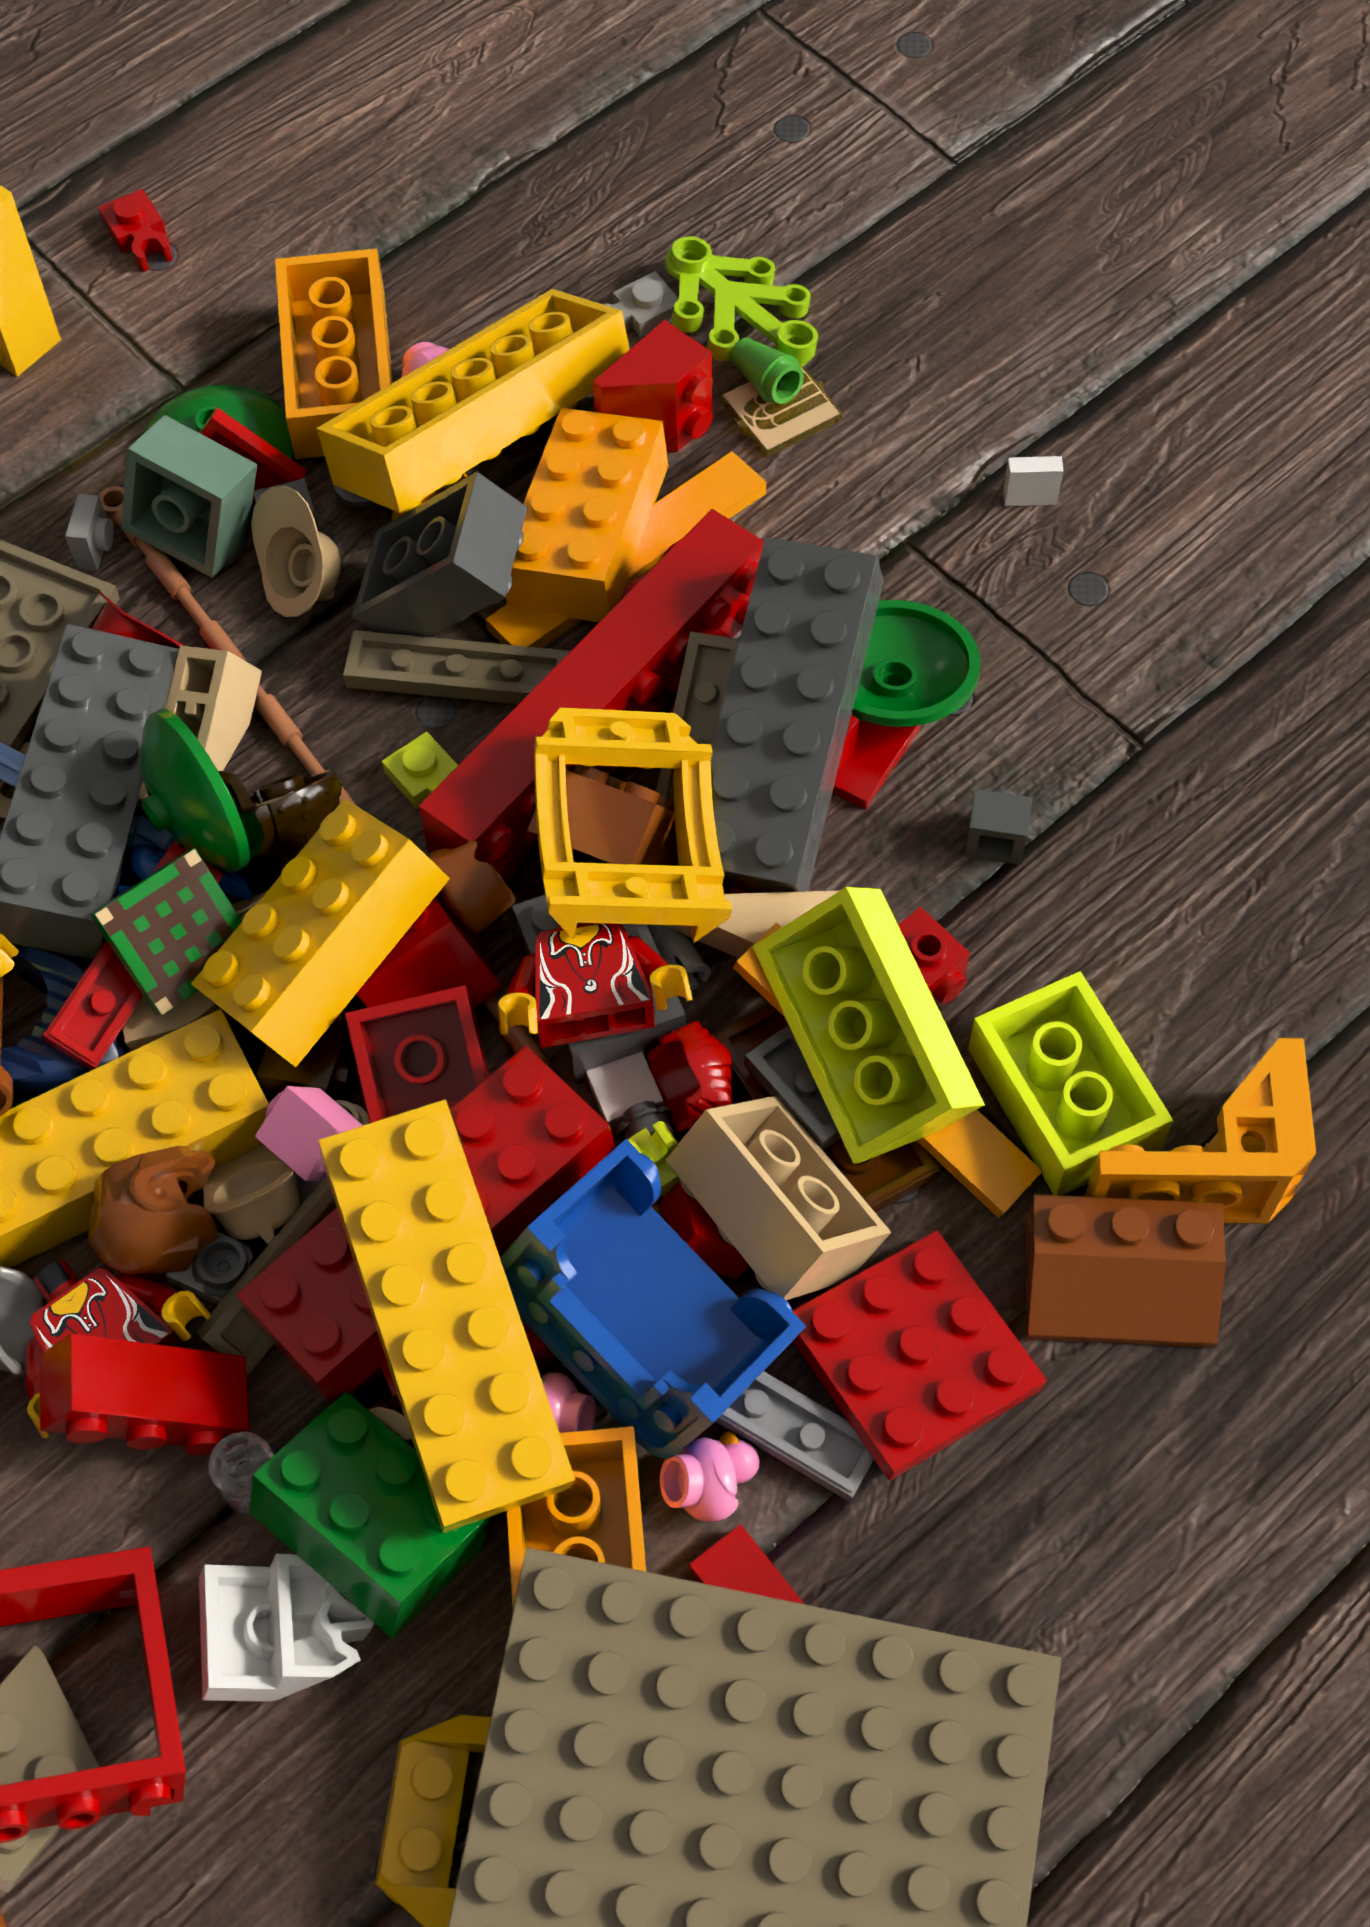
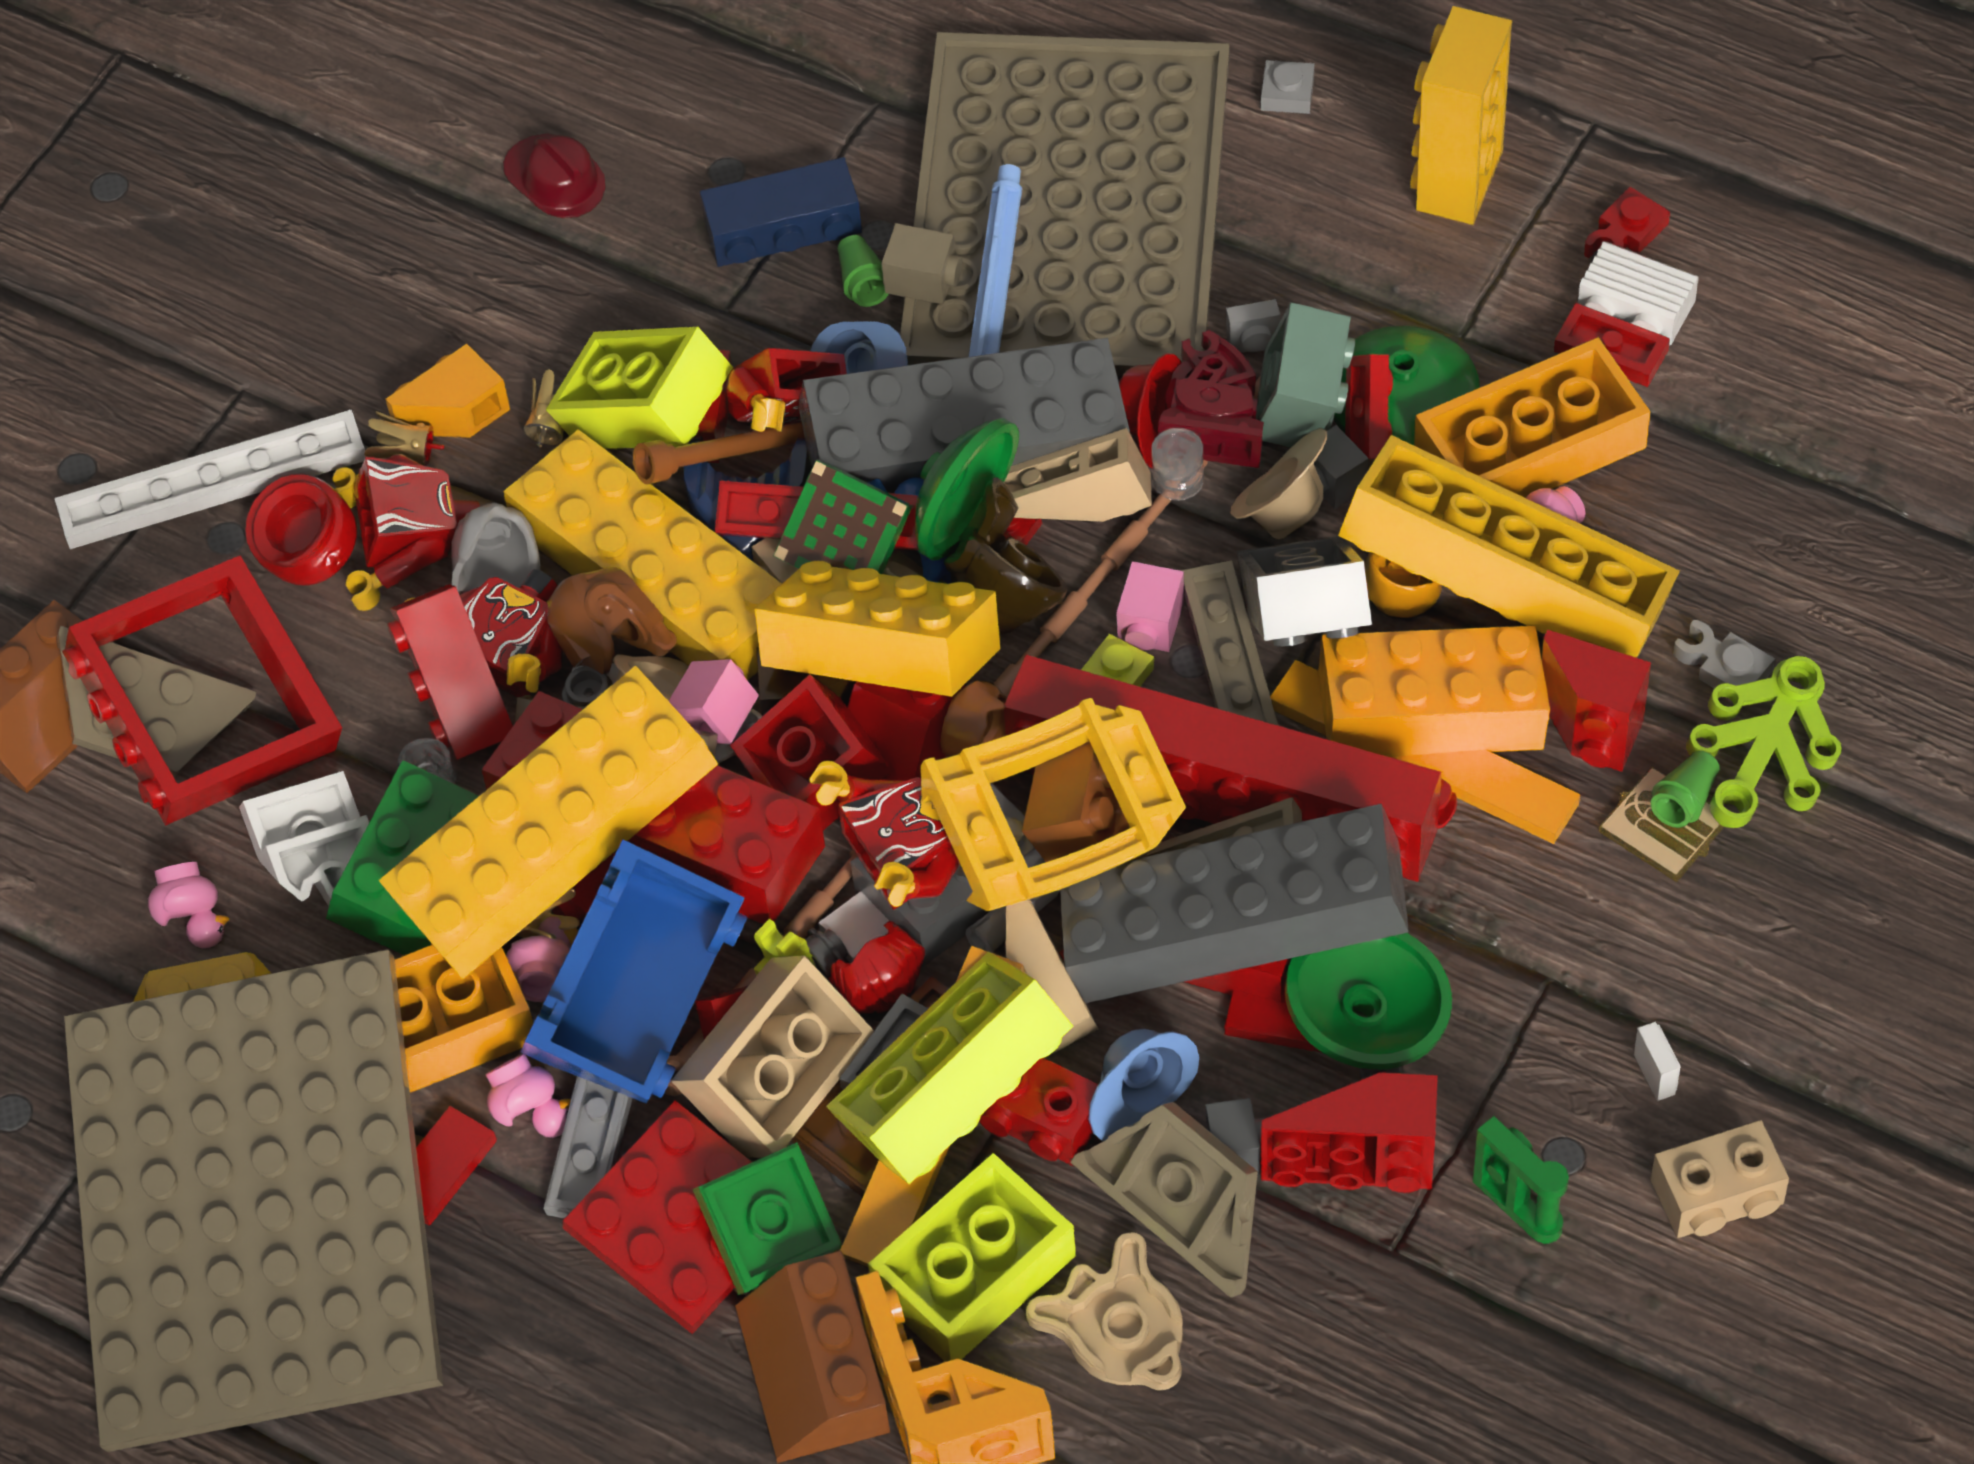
camera: 75 degrees right, 5 degrees down
none -> bright pink animal [148,862,230,949]
none -> green tile [692,1143,842,1295]
none -> tan tile [1026,1232,1183,1390]
none -> dark tan wing [1070,1102,1258,1298]
none -> medium blue piece [1089,1029,1200,1141]
none -> bright pink brick [1117,561,1184,652]
none -> clear wheel [1152,428,1204,500]
none -> dark red piece [1157,330,1264,468]
none -> red slope [1261,1072,1438,1193]
none -> green plate [1473,1116,1569,1244]
none -> red plate [1554,303,1670,387]
none -> white brick [1578,241,1699,346]
none -> tan brick [1651,1120,1789,1238]

